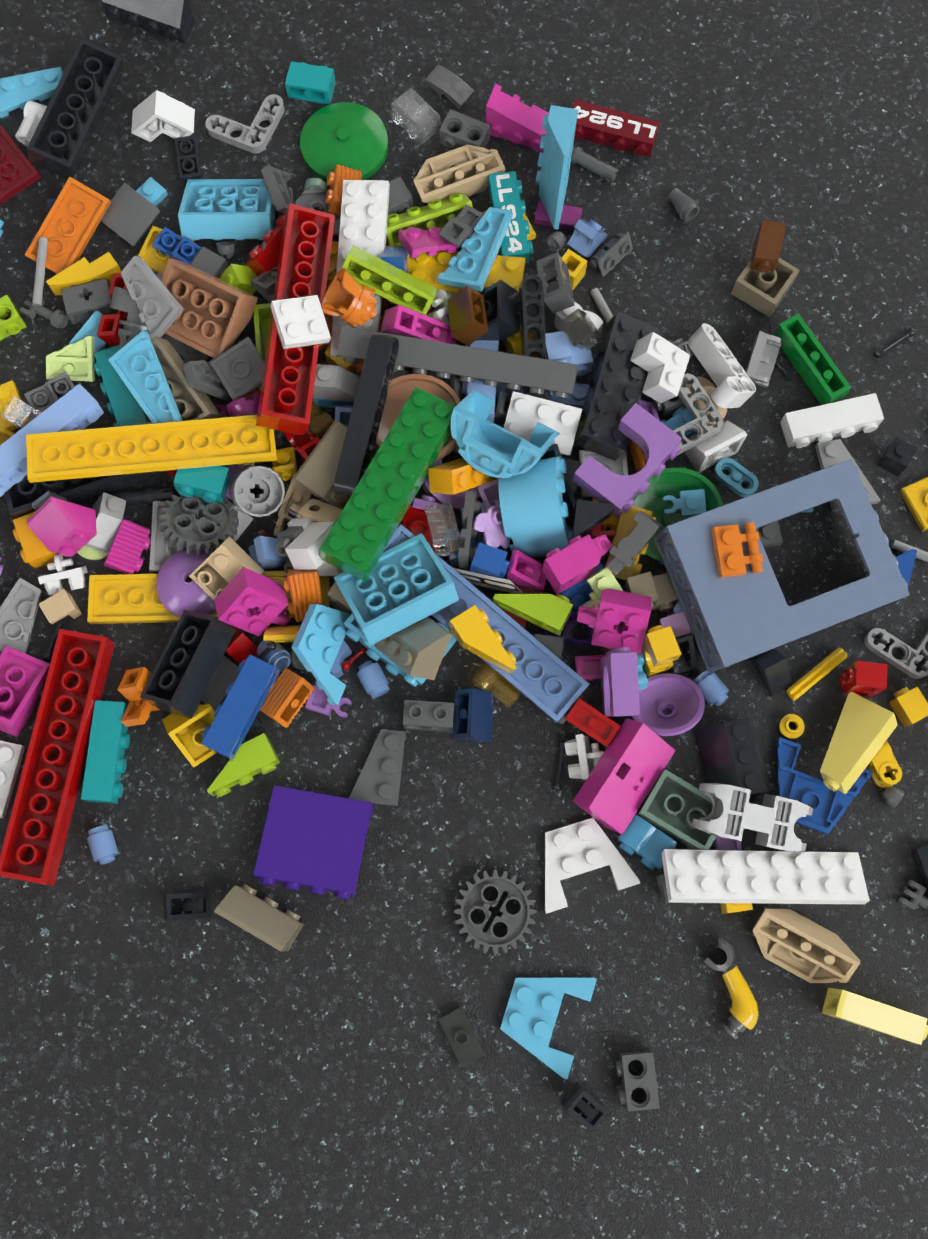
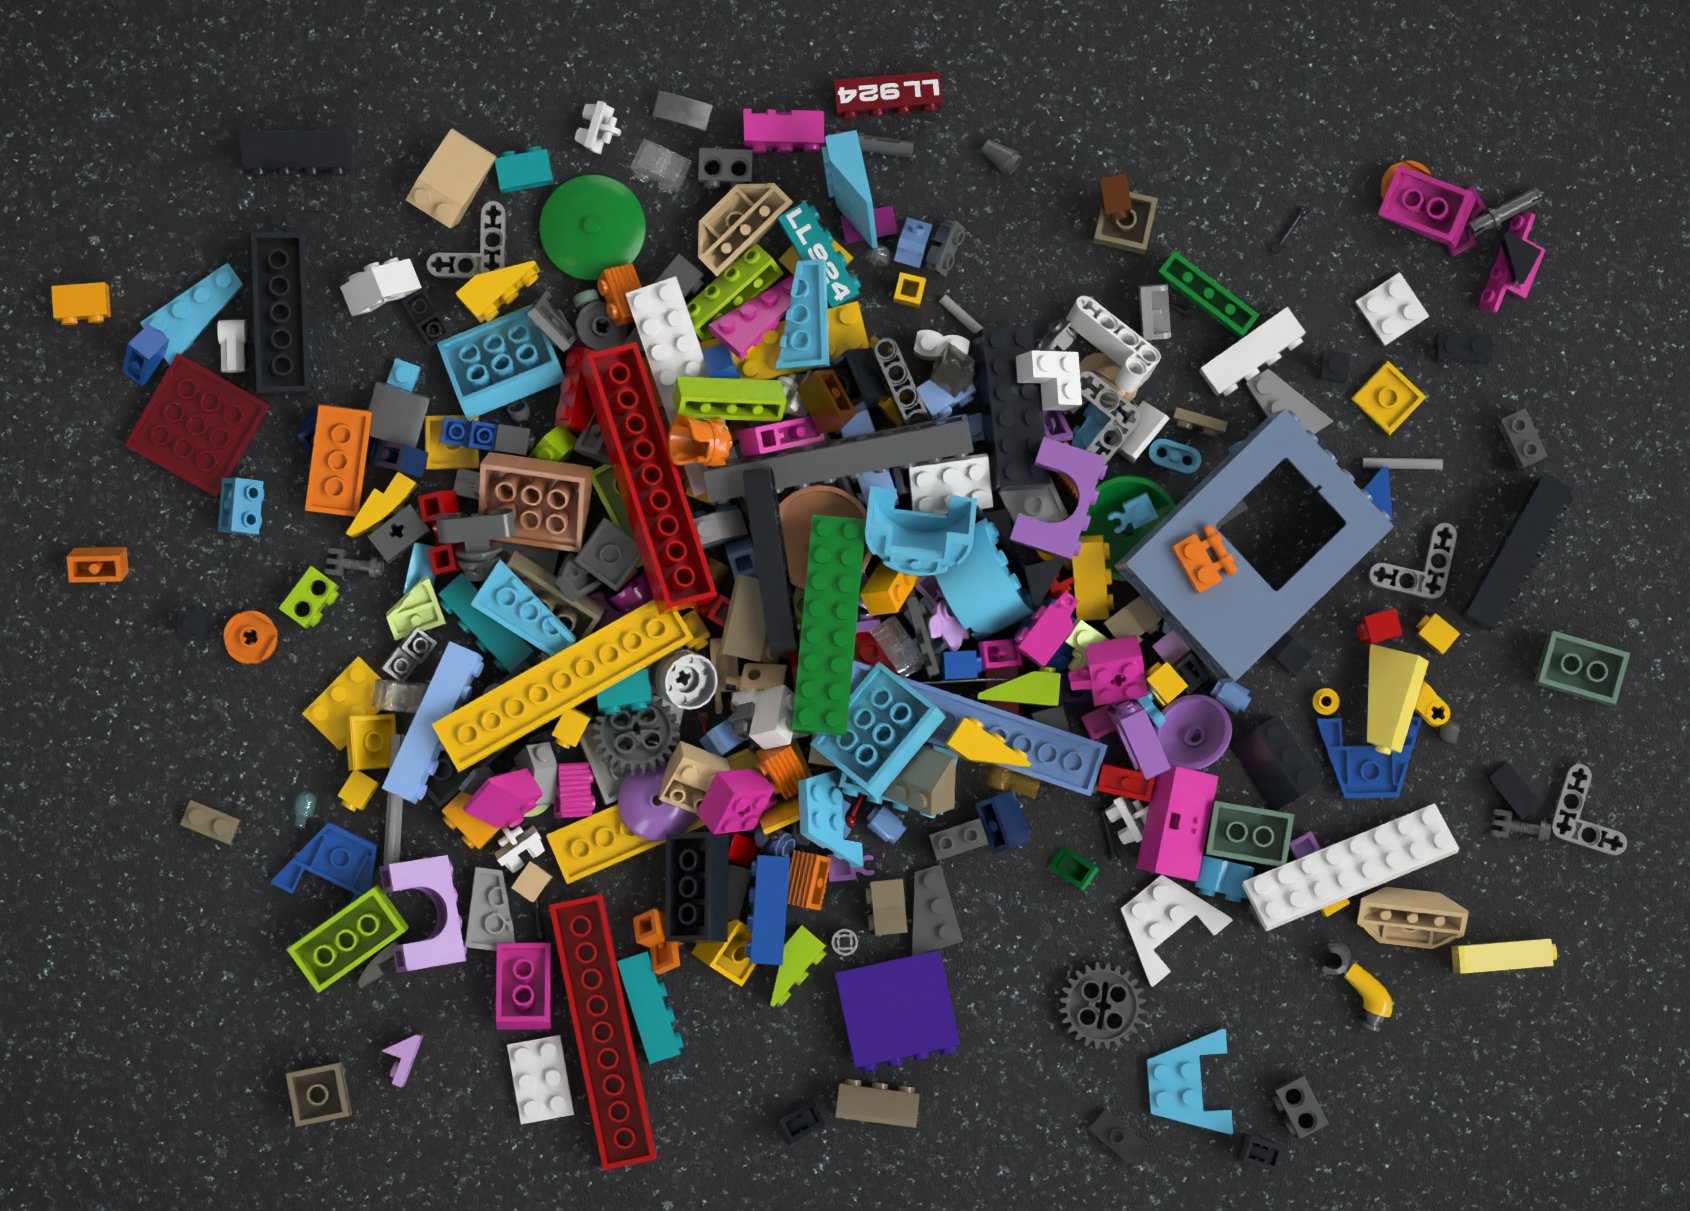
camera: 25 degrees left, 10 degrees up
light grey bar [32,237,48,307] -> none
medium blue brick [87,825,119,865] -> none
light grey wing [121,256,184,341] -> none
white plate [270,295,331,349] -> none
dark grey slope [439,204,484,247] -> none
dark grey brick [536,253,575,313] -> none
dark grey hips [605,511,661,575] -> none
piece [692,783,813,851] -> none
yellow axle [786,647,847,700] -> none
none -> dark blue slope [365,438,429,478]
none -> tan slope [406,129,497,228]
none -> yellow slope [456,261,540,323]
none -> yellow brick [552,708,591,749]
none -> white hips [575,101,621,154]
none -> light grey wheel [831,929,858,956]
none -> dark tan brick [865,879,907,936]
none -> green slope [1048,846,1099,891]
none -> dark tan plate [1172,407,1228,437]

